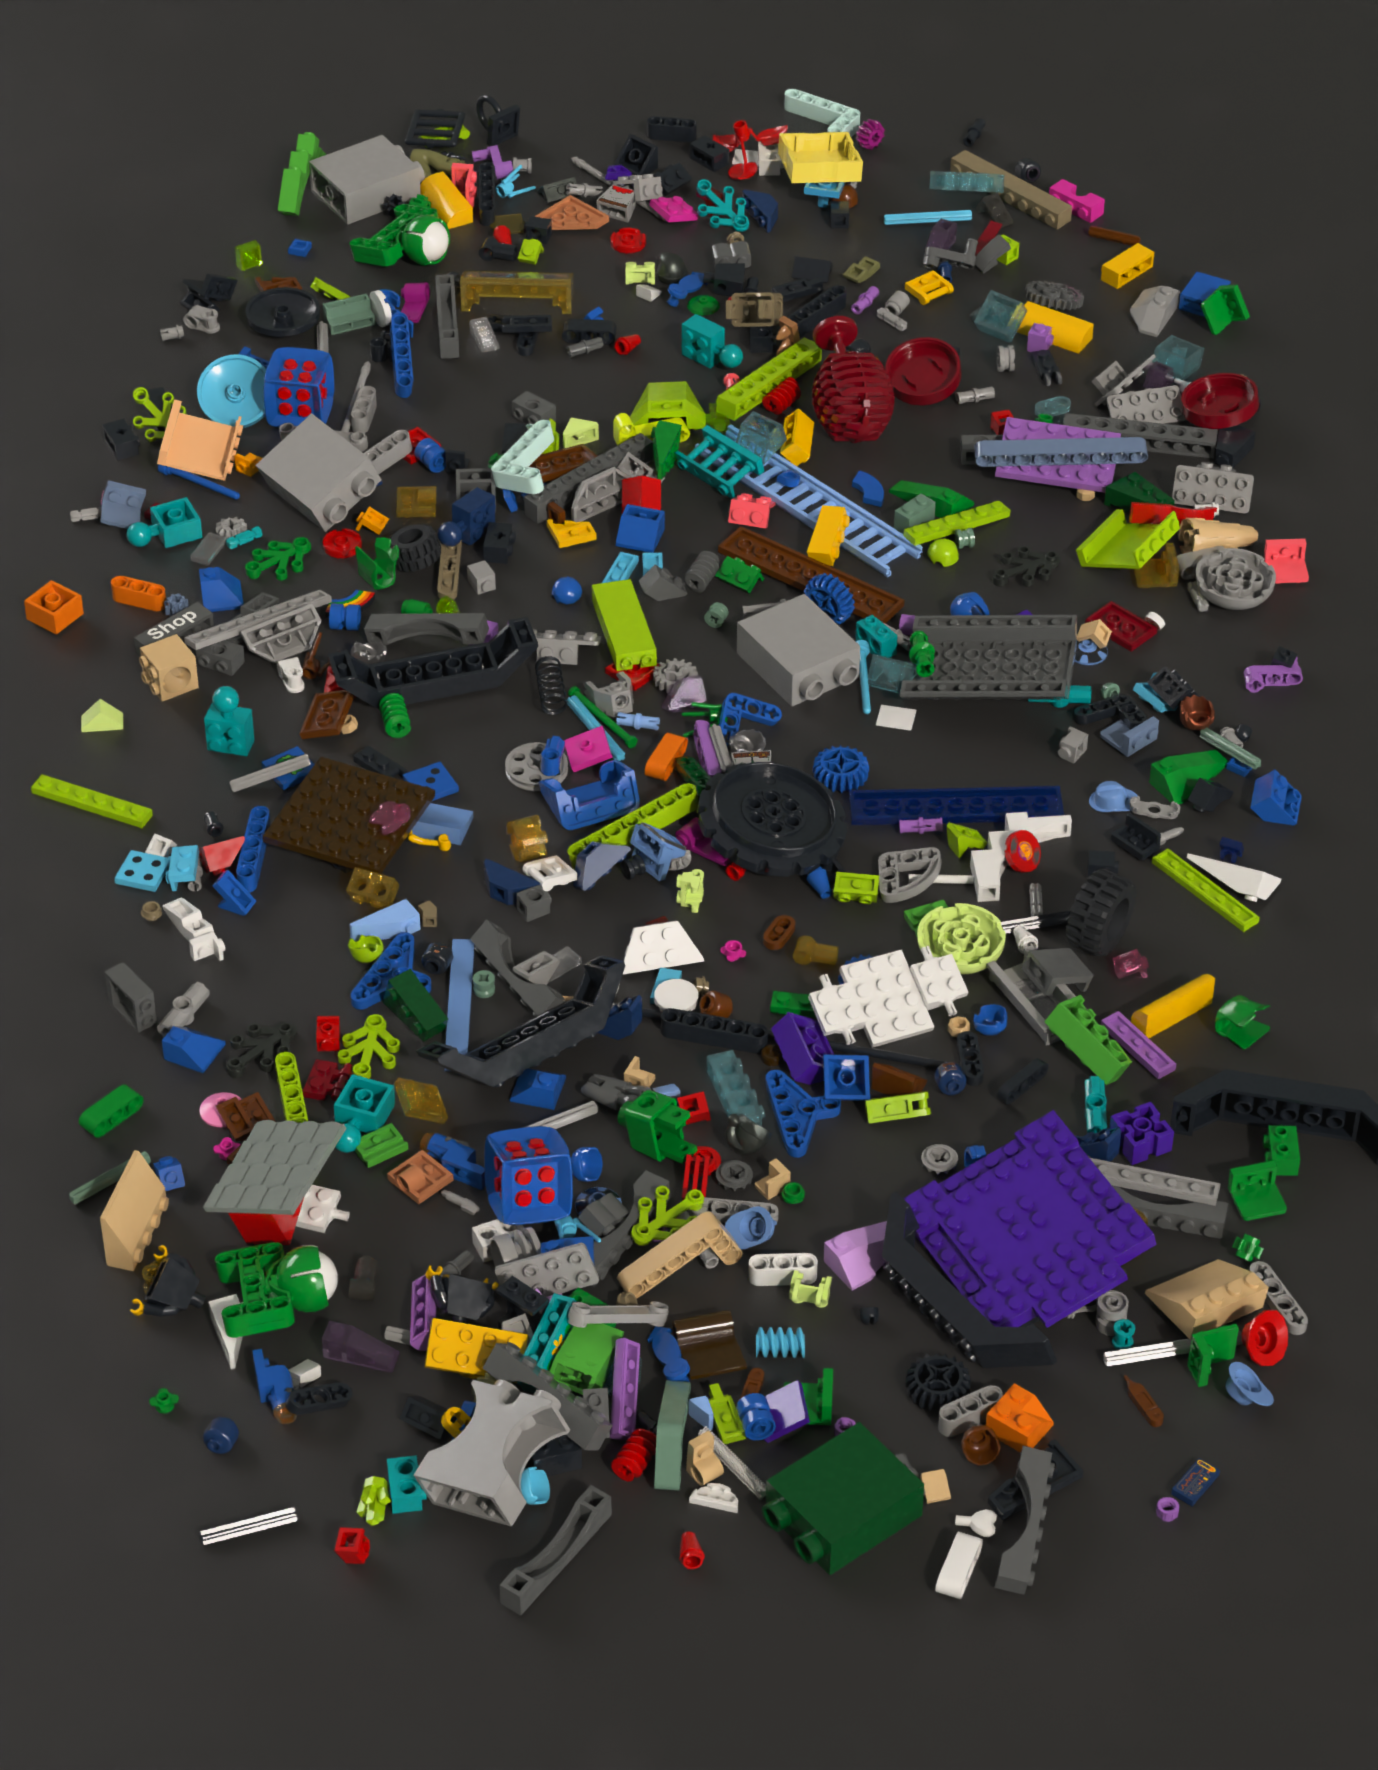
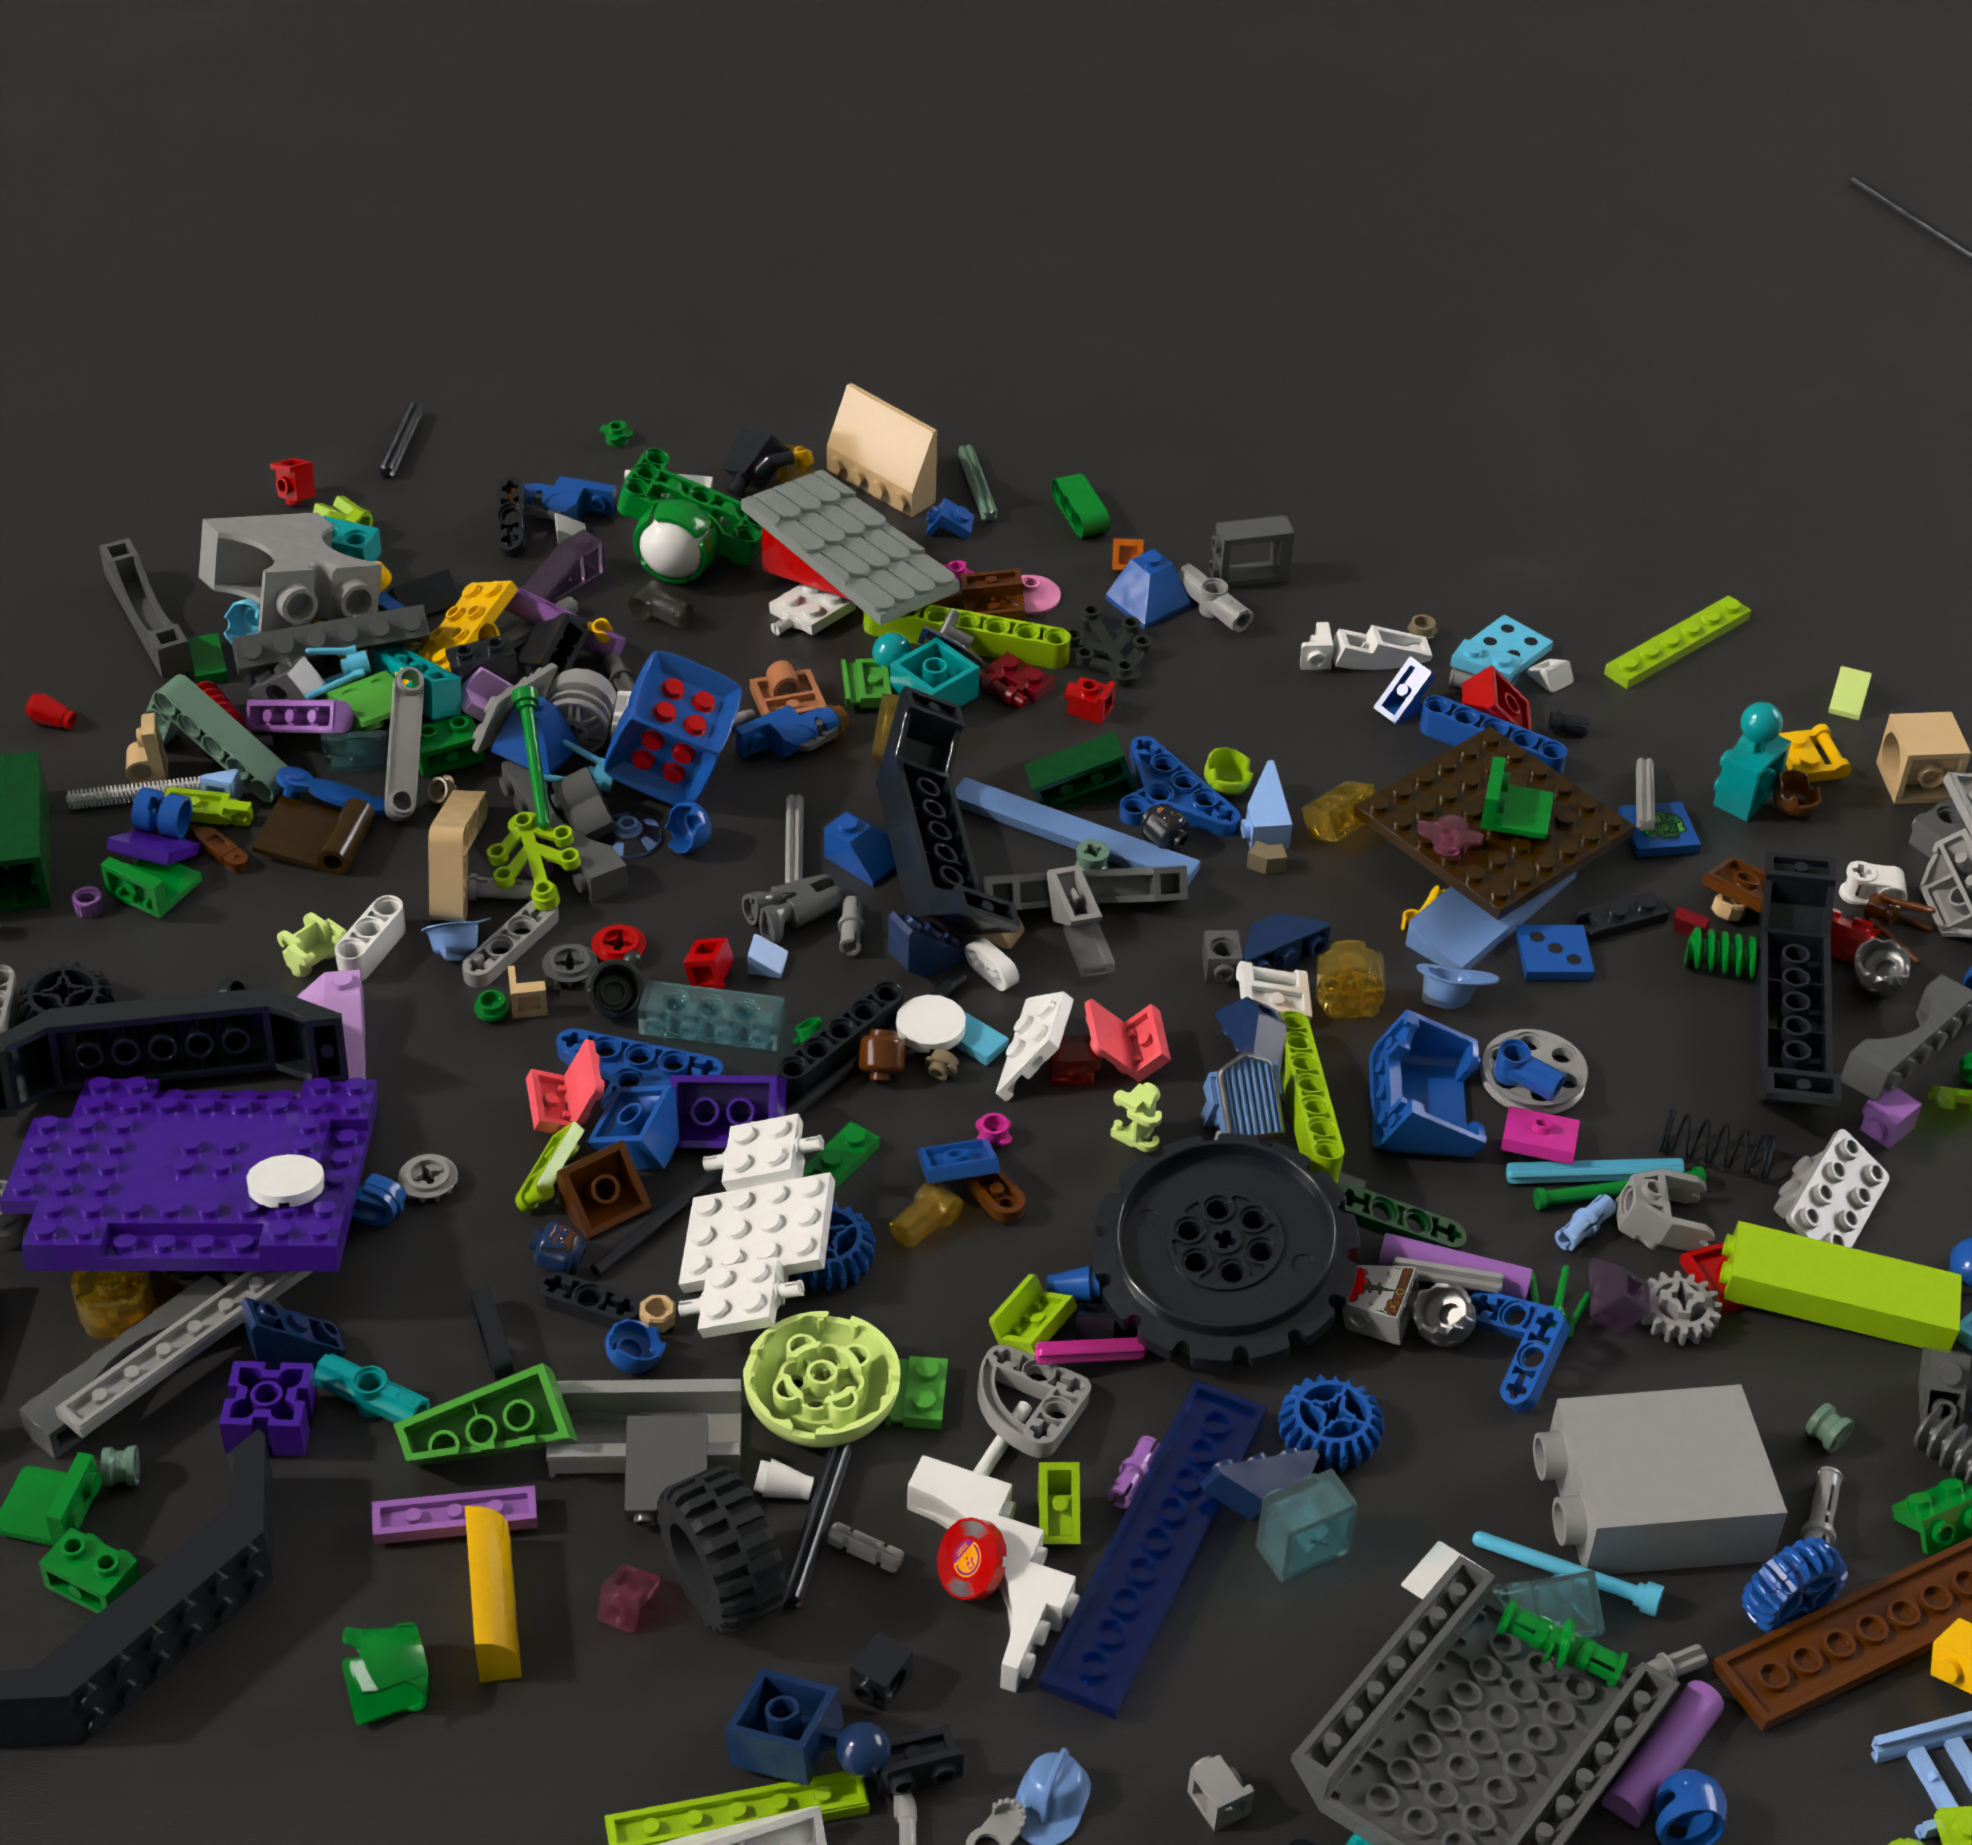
camera: 115 degrees right, 0 degrees up
dark blue head [203,1417,239,1454] -> none
lime plant [338,1014,400,1079] -> none
green piece [618,1090,698,1164] -> none
tan panel [624,1056,655,1088] -> none
orange beam [645,732,688,781] -> none
red tile [682,1154,710,1201] -> none
white tile [689,1483,738,1513] -> none
medium azure piece [756,1327,805,1358] -> none
teal brick [856,615,898,662] -> none
none -> sand green wheel [101,1445,140,1488]
none -> green tile [187,633,229,684]
none -> white tile [246,1154,325,1208]
none -> medium azure plant [305,645,371,700]
none -> green piece [511,686,551,830]
none -> coral bracket [526,1039,605,1134]
none -> dark blue brick [725,1668,891,1786]
none -> green plate [792,1017,824,1044]
none -> light grey pin [838,896,865,956]
none -> flat silver shield [917,609,986,666]
none -> blue tile [917,1138,1000,1184]
none -> dark pink axle [1034,1337,1146,1365]
none -> coral bracket [1084,998,1171,1082]
none -> orange tile [1112,538,1144,570]
none -> dark blue slope [1200,1447,1319,1521]
none -> clear light blue brick [1256,1468,1358,1582]
none -> medium blue piece [1416,963,1500,1009]
none -> green bracket [1480,756,1554,839]
none -> dark red tile [1673,907,1710,937]
none -> yellow plate [1779,724,1853,782]

